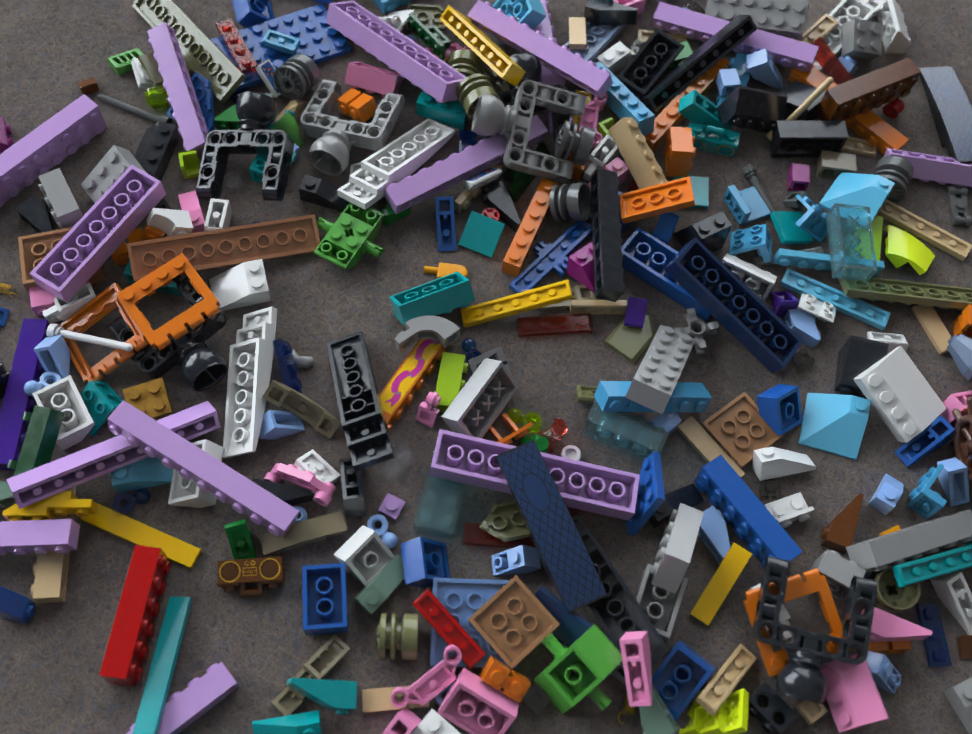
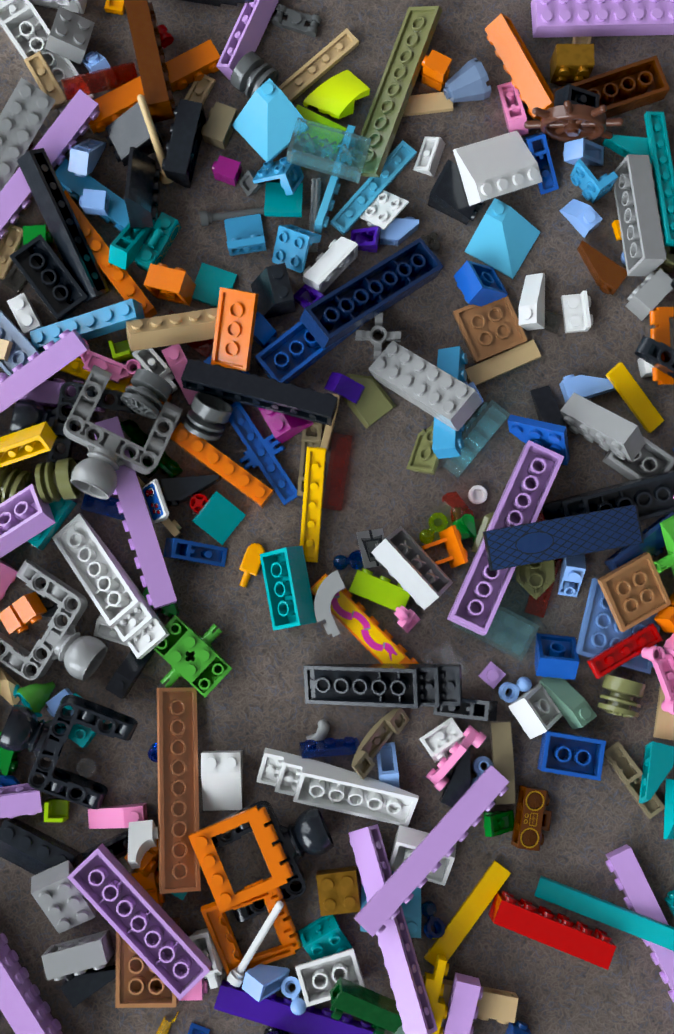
camera: 70 degrees left, 20 degrees up
white hinge [204,198,232,231] -> none
blue brick [694,455,803,570] -> none

